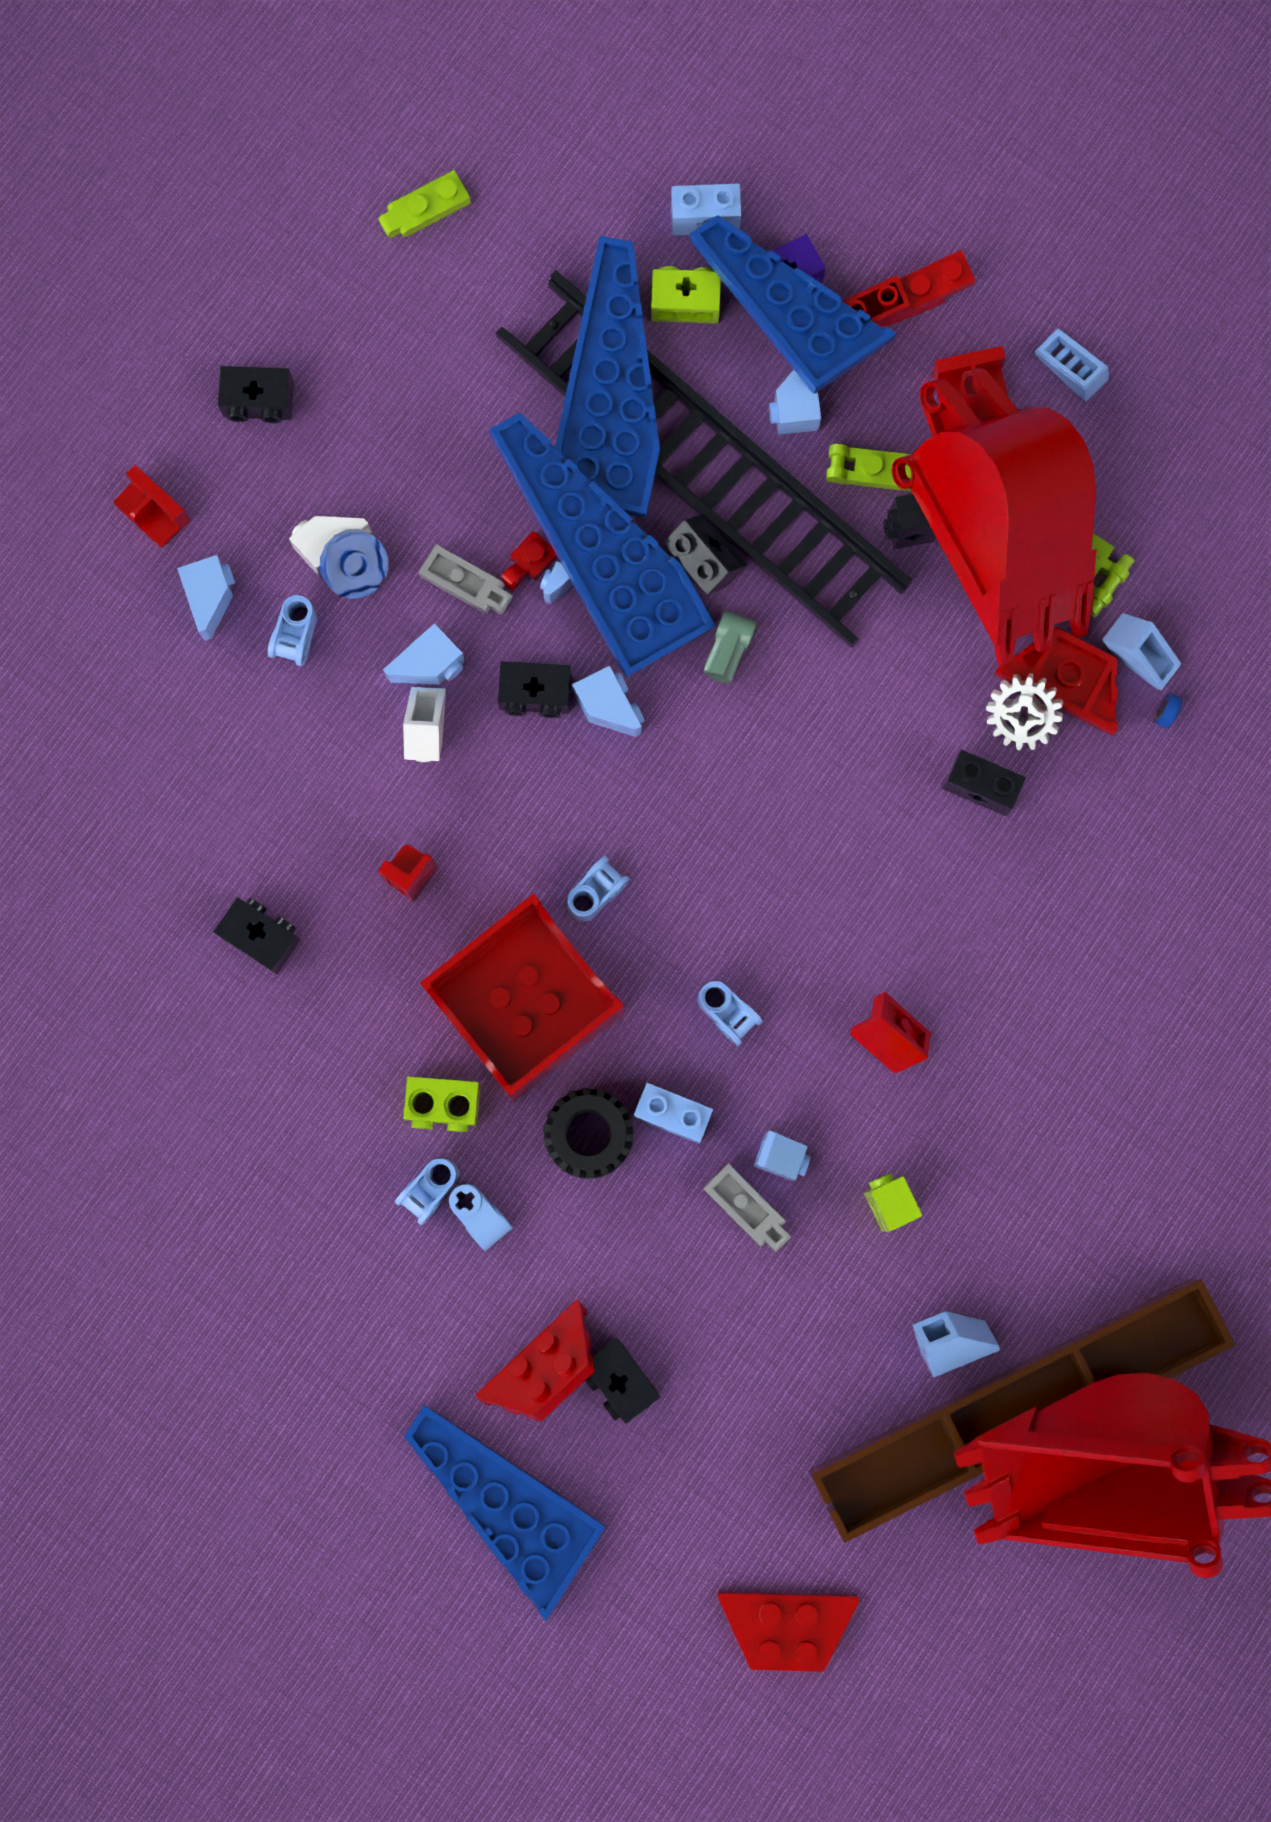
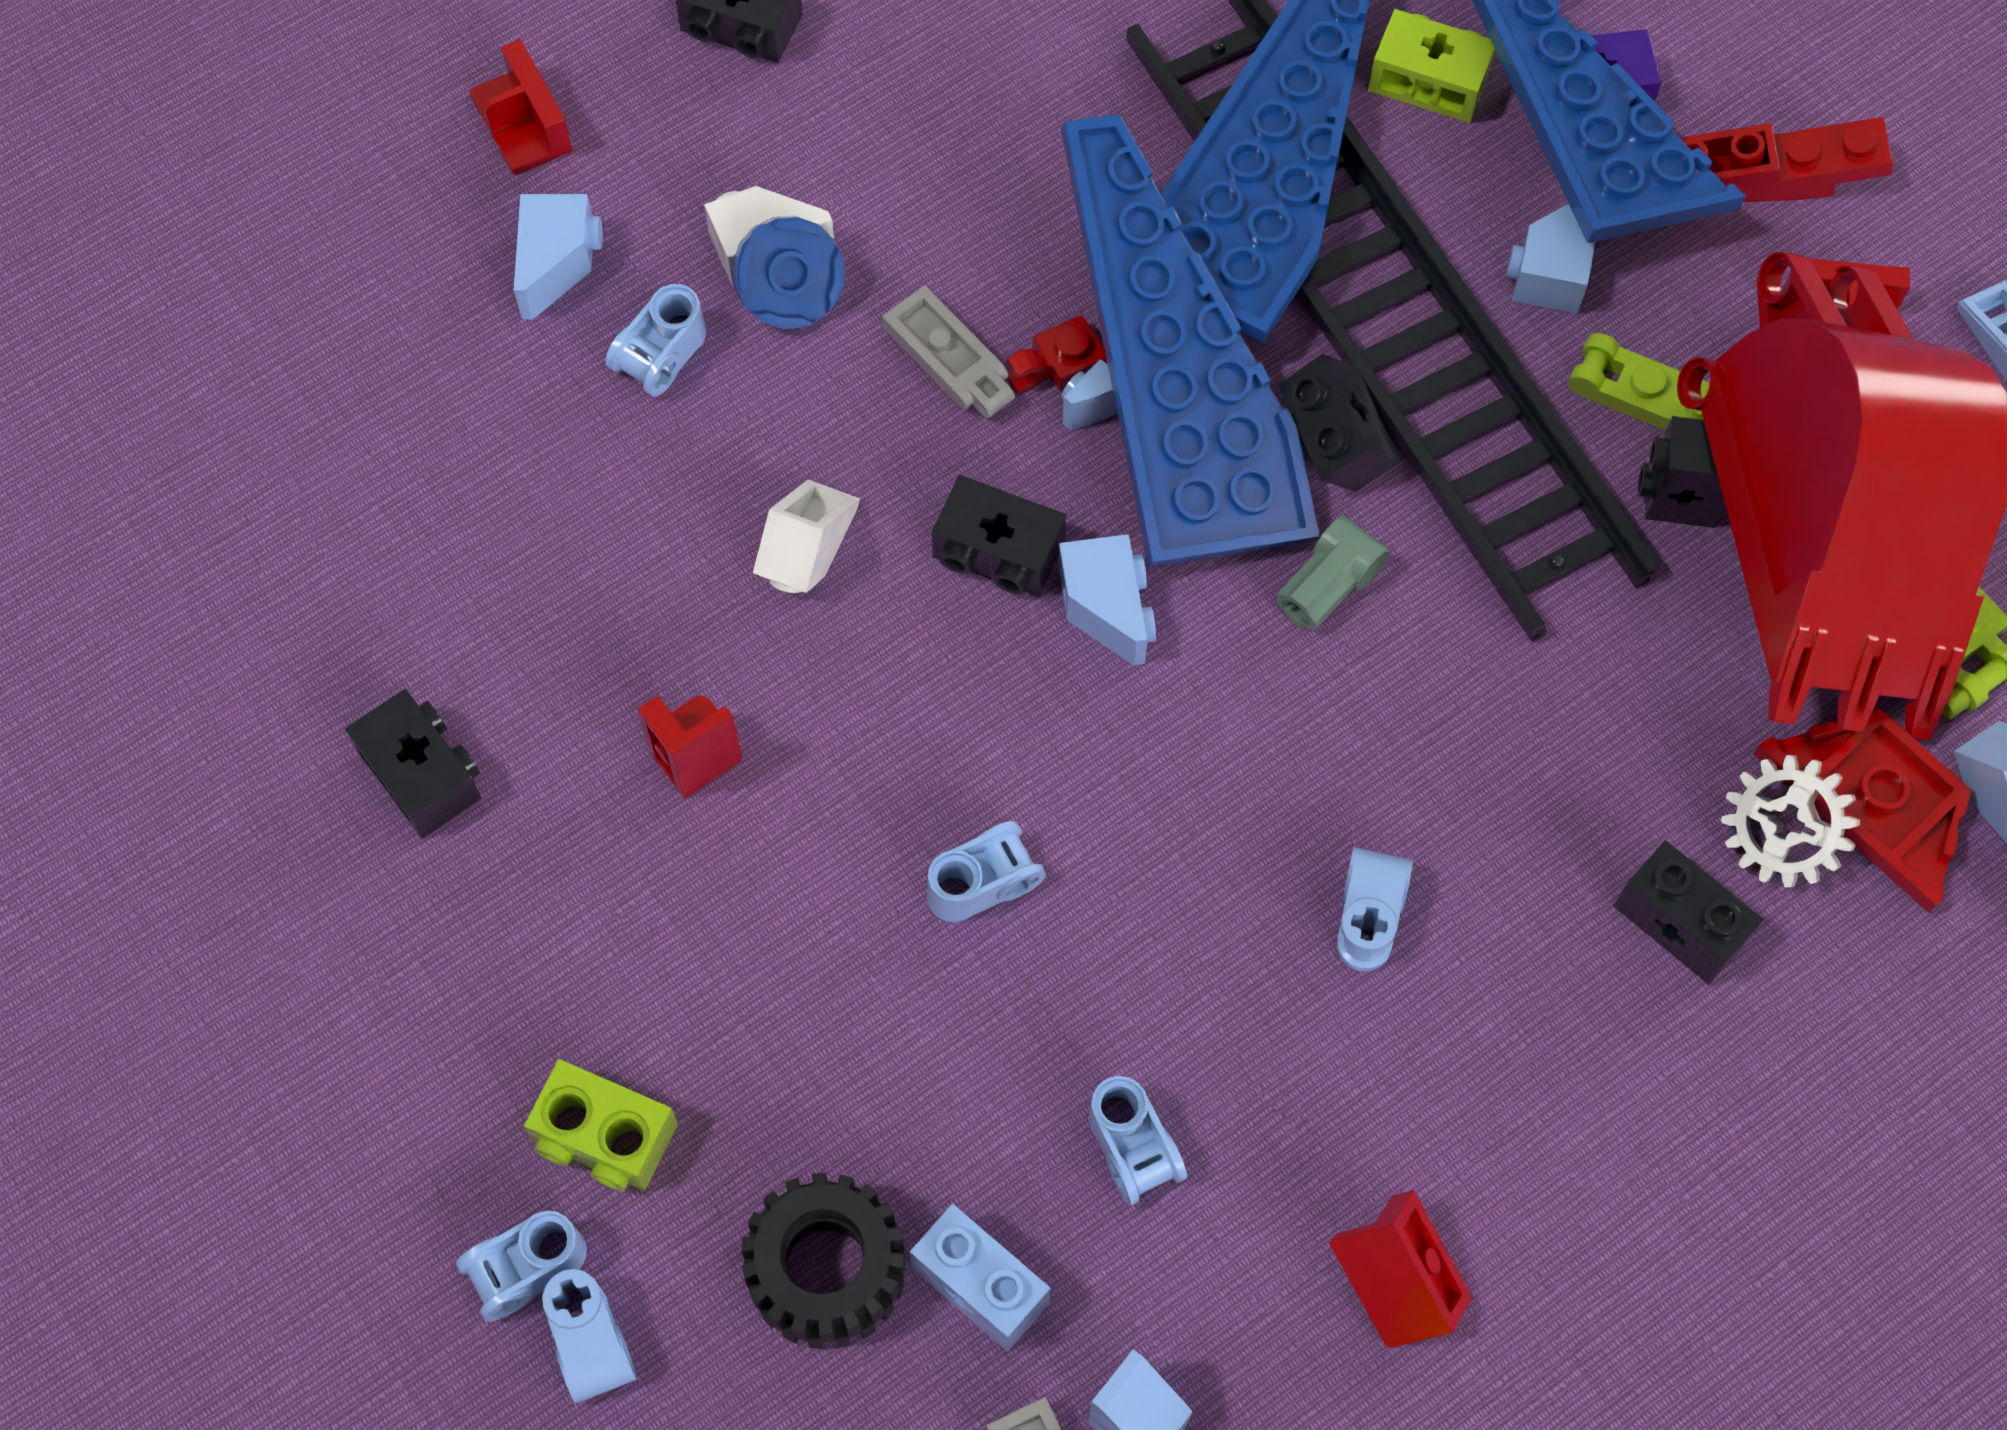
camera: 20 degrees right, 15 degrees down
light blue slope [383,623,465,684] -> none
red container [420,893,624,1101] -> none
none -> light blue piece [1337,847,1413,972]

